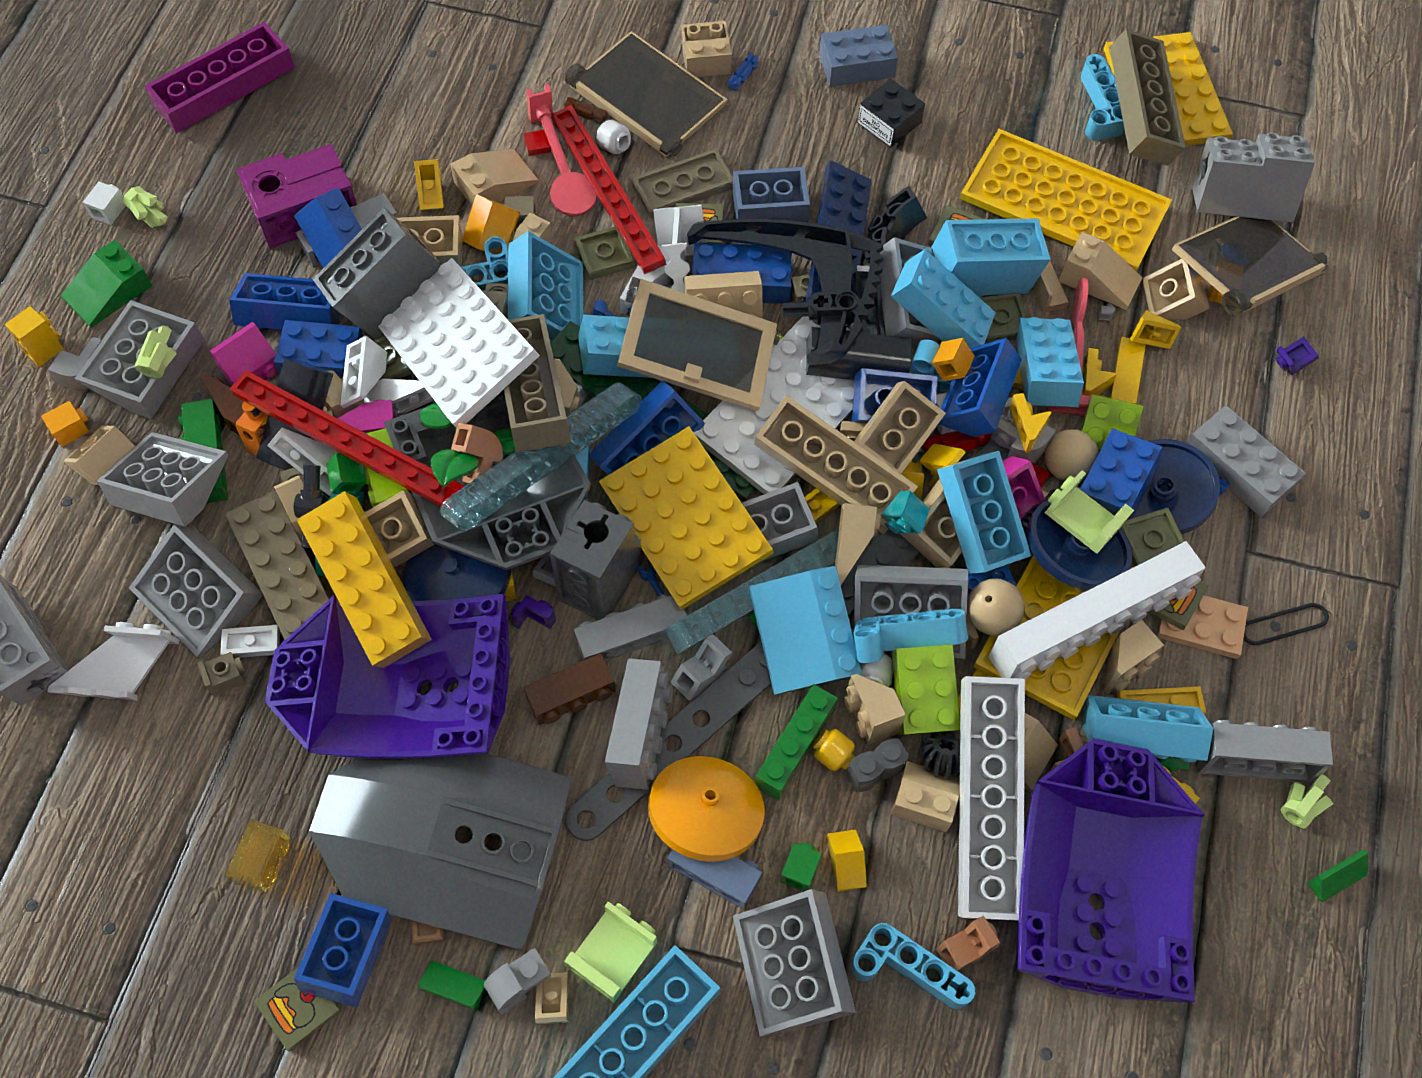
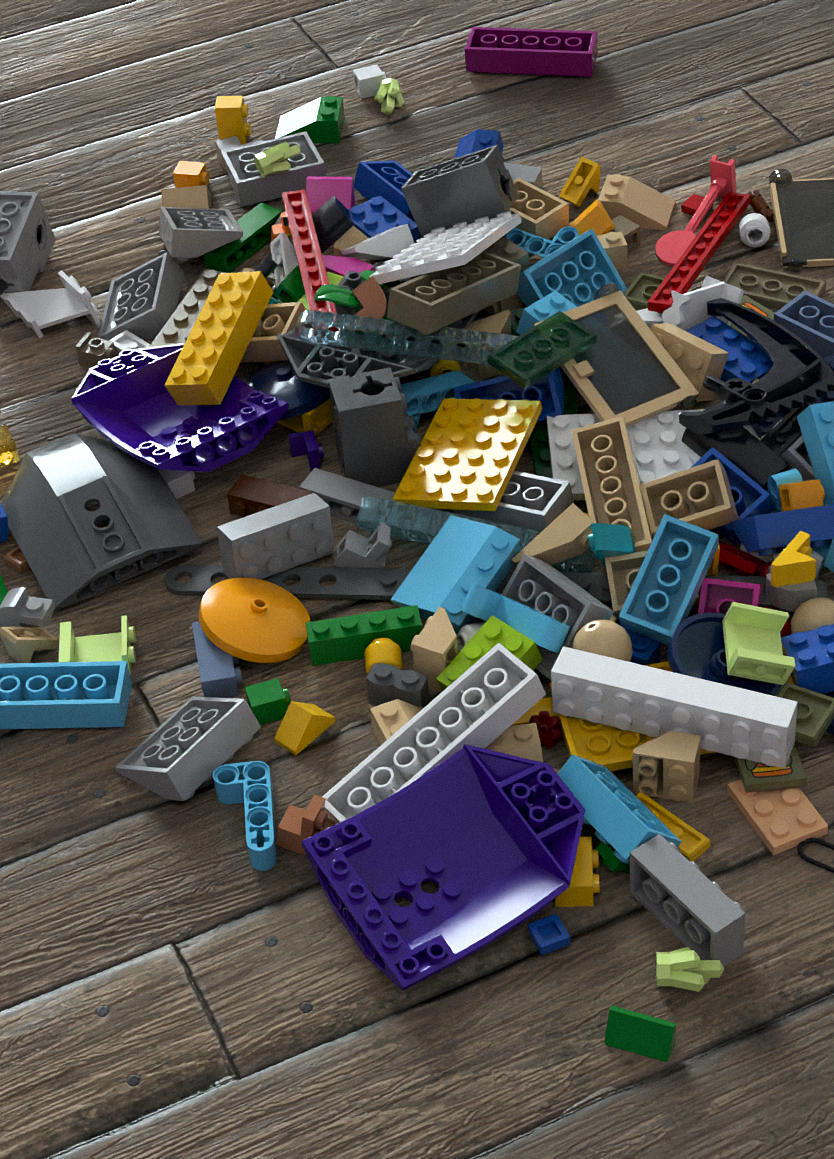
camera: 55 degrees right, 20 degrees down
magenta piece [236,144,357,249] -> none
none -> clear green tile [487,311,598,389]
none -> blue plate [527,913,571,956]

